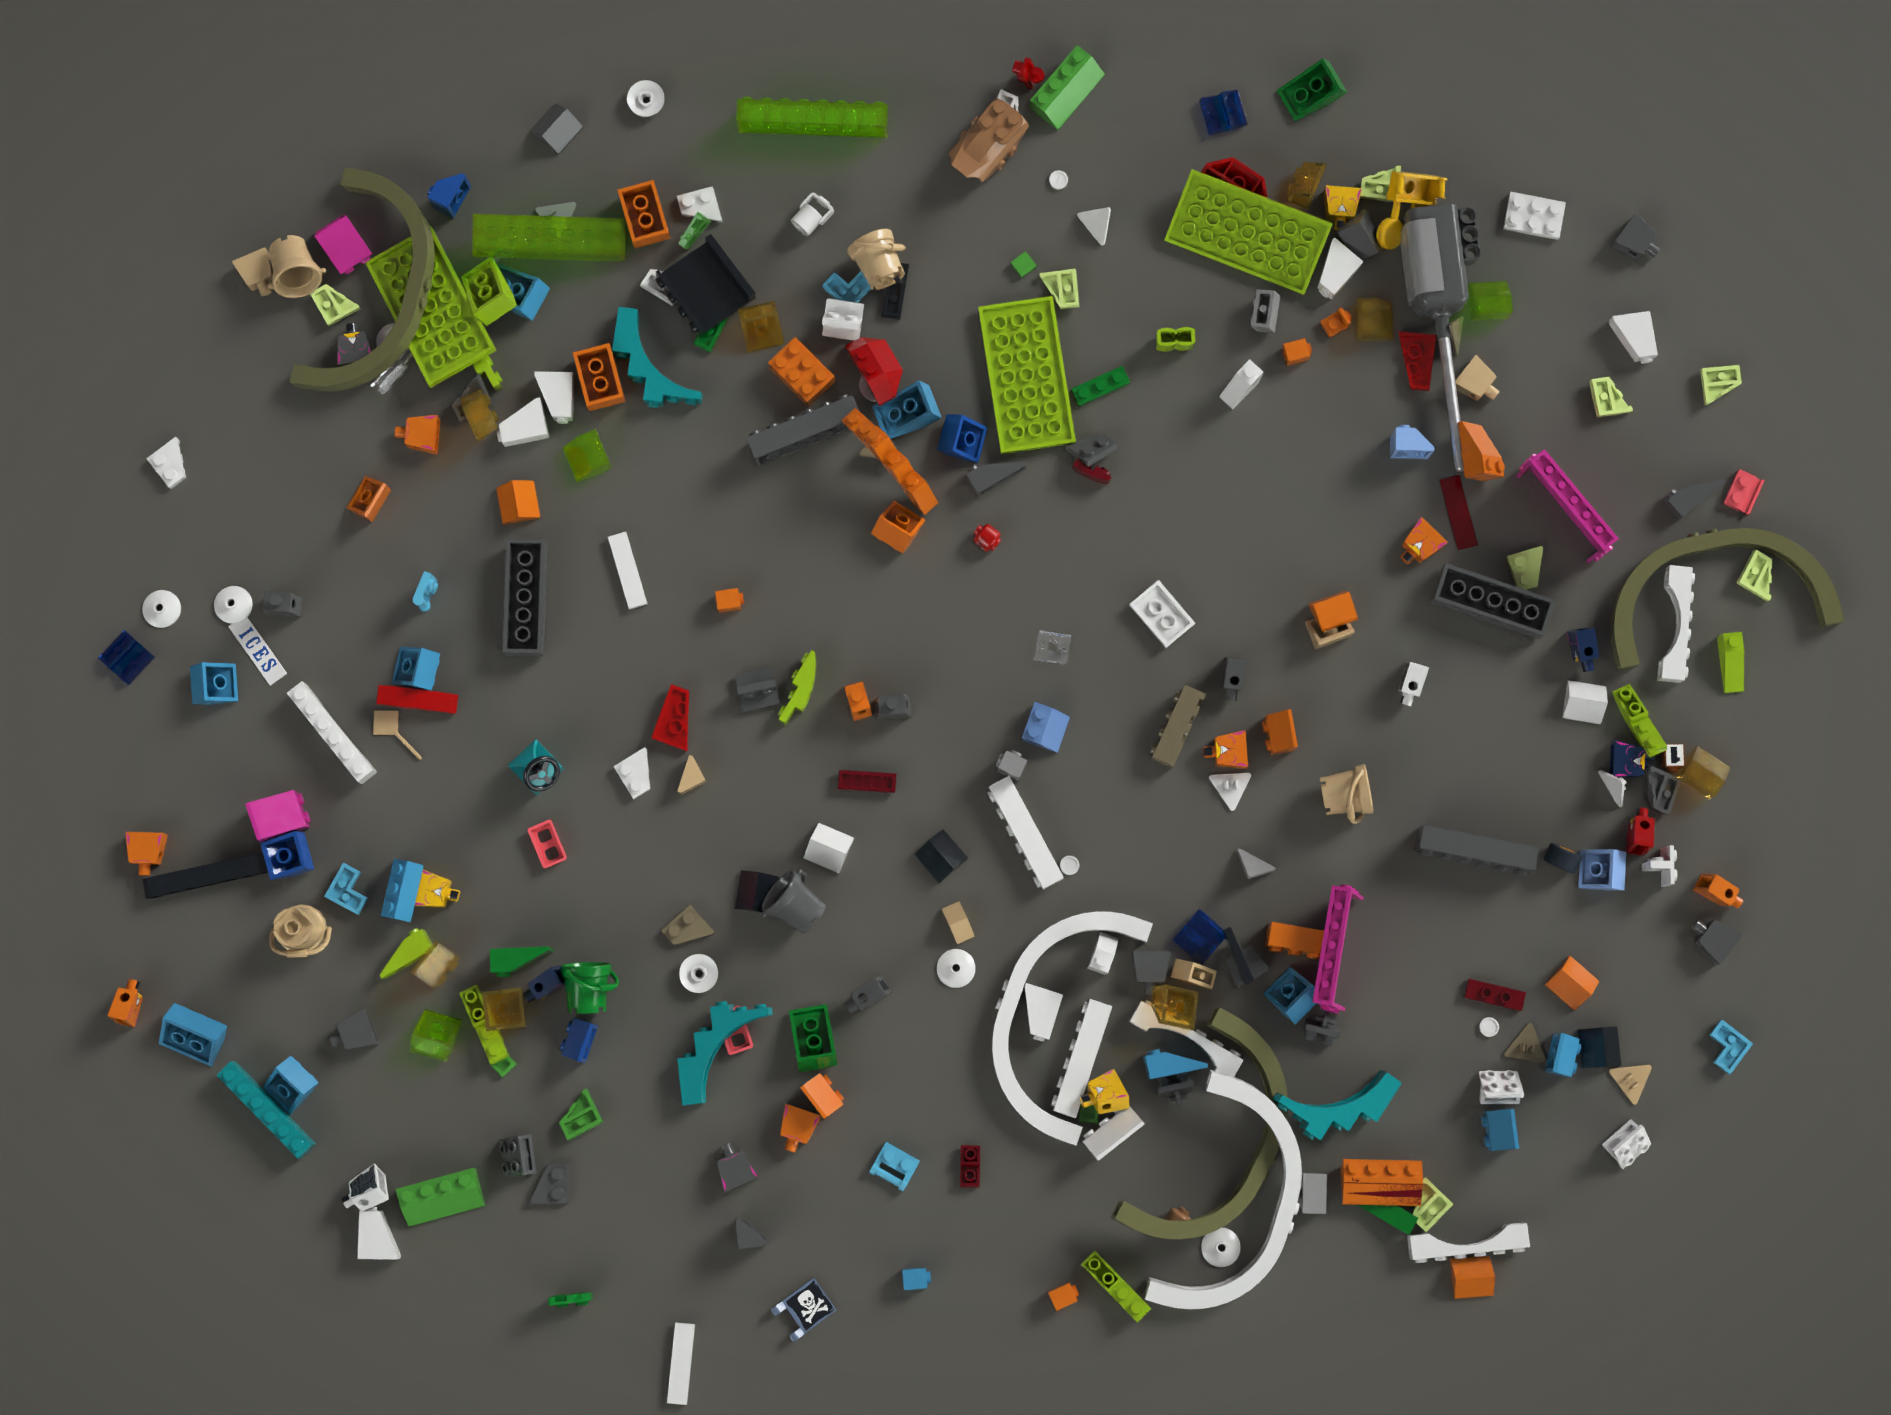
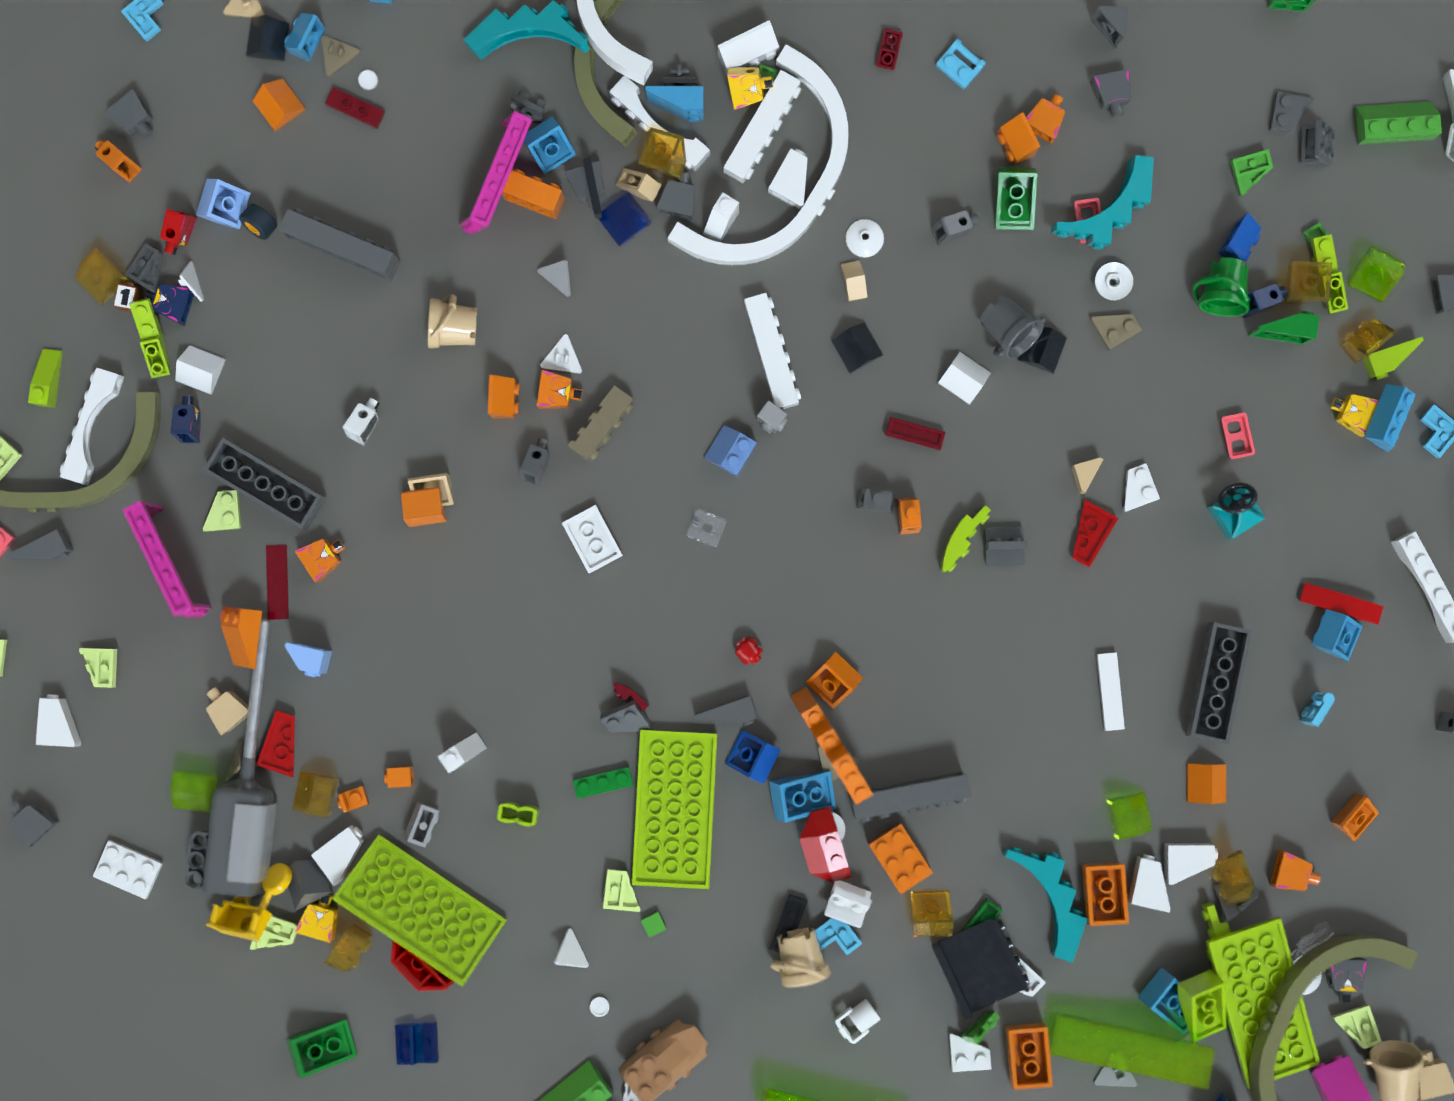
camera: 165 degrees left, 5 degrees up
tan piece [373,710,422,760] -> none
orange brick [715,588,744,613] -> none
white piece [1060,856,1079,875] -> none
white bracket [1479,1070,1524,1104] -> none
white bracket [1641,845,1677,887] -> none

